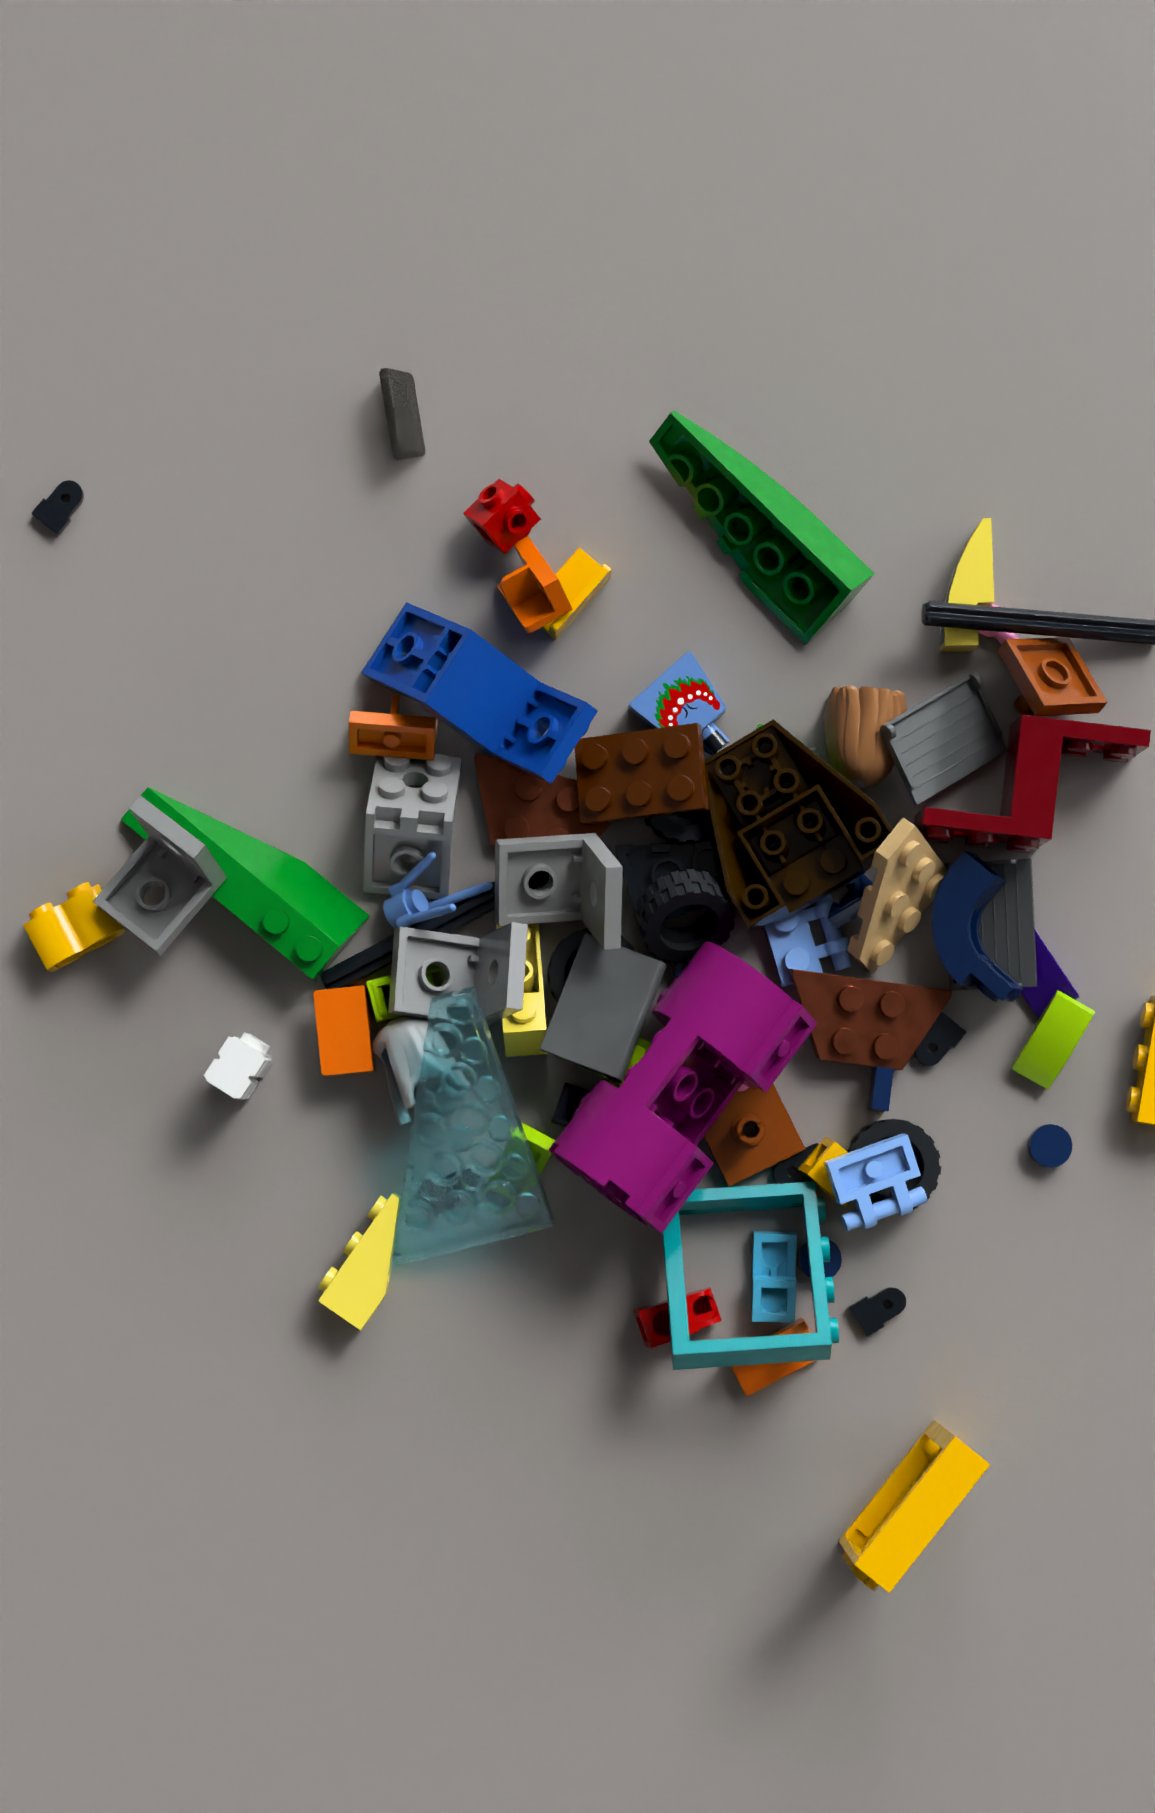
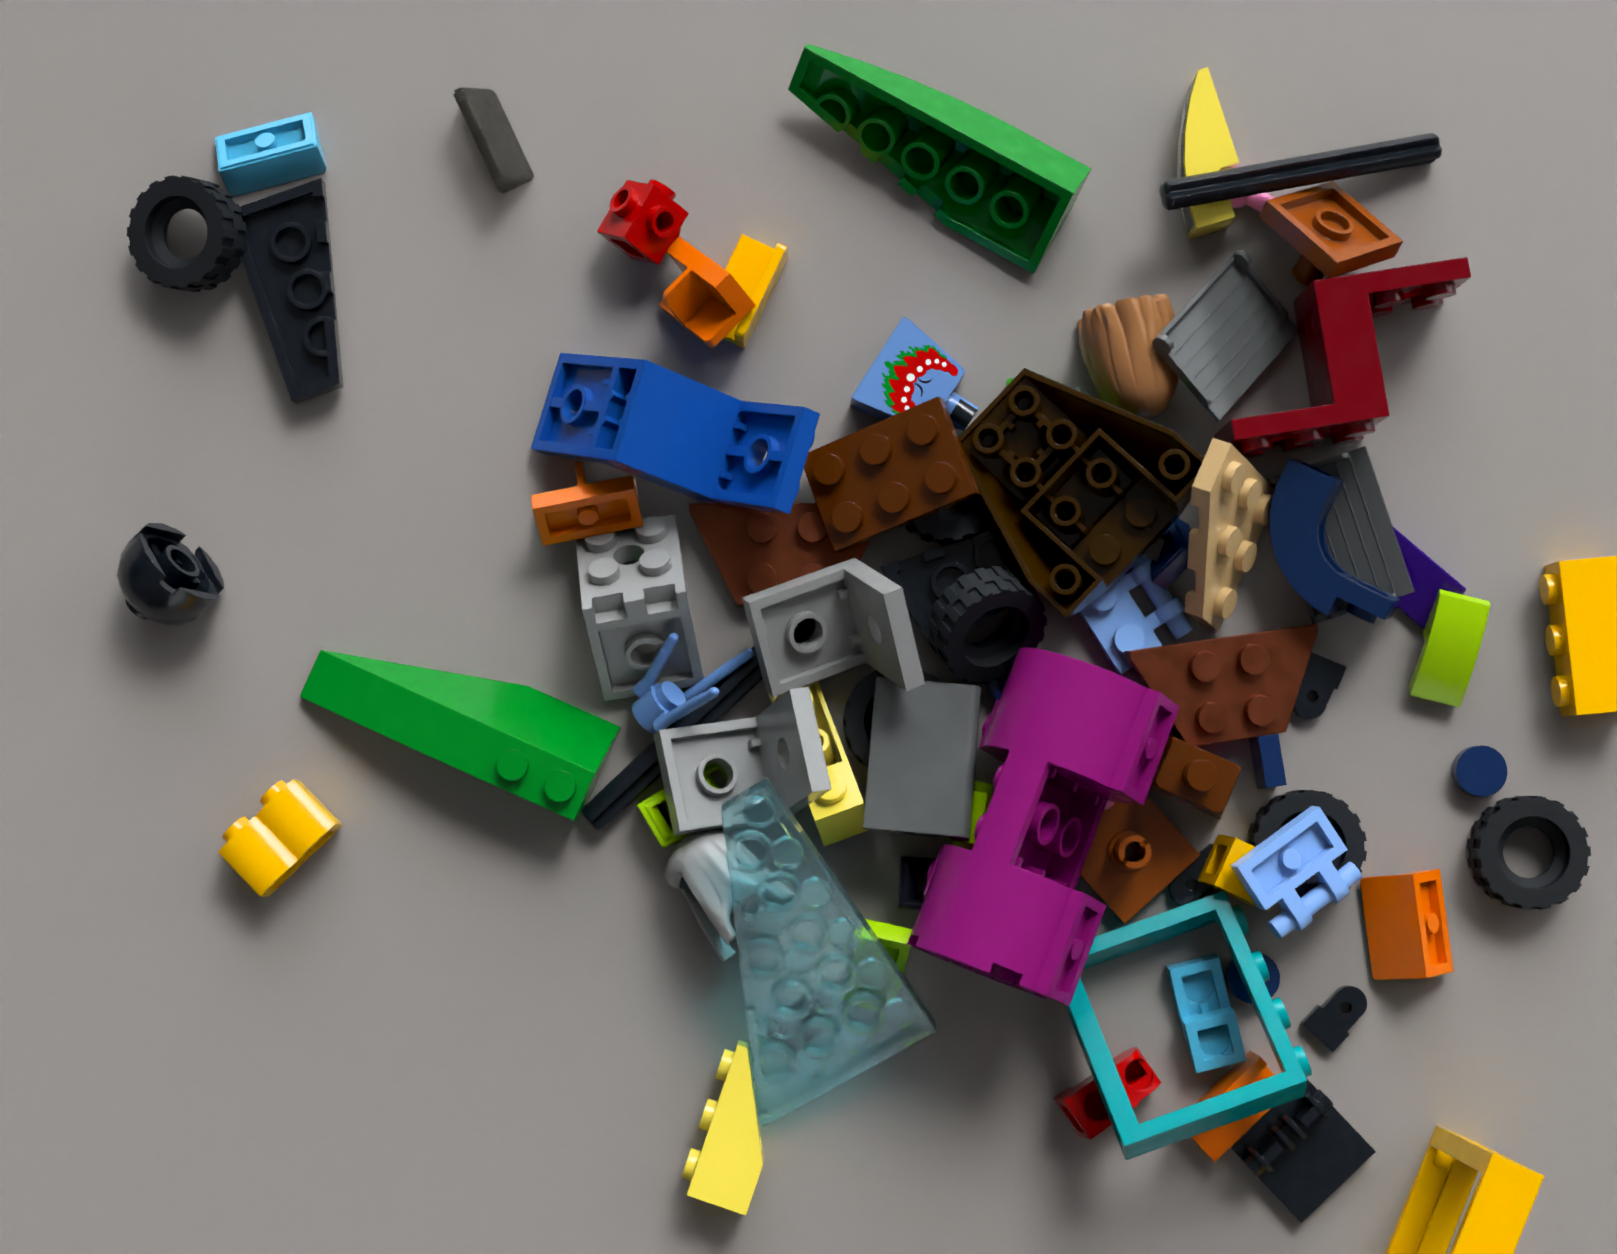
camera: 15 degrees left, 0 degrees up
black piece [31,480,84,536] -> none
light grey bracket [93,795,227,956] -> none
white brick [204,1032,273,1100] -> none
orange panel [313,985,376,1076] -> none
none -> black cylinder [117,523,224,625]
none -> black tyre [127,175,247,292]
none -> medium azure slope [215,112,327,196]
none -> black wing [240,178,343,404]
none -> reddish brown torso [1150,736,1242,820]
none -> black hinge [1230,1078,1376,1223]
none -> orange panel [1360,869,1454,980]
none -> black tyre [1466,796,1591,910]

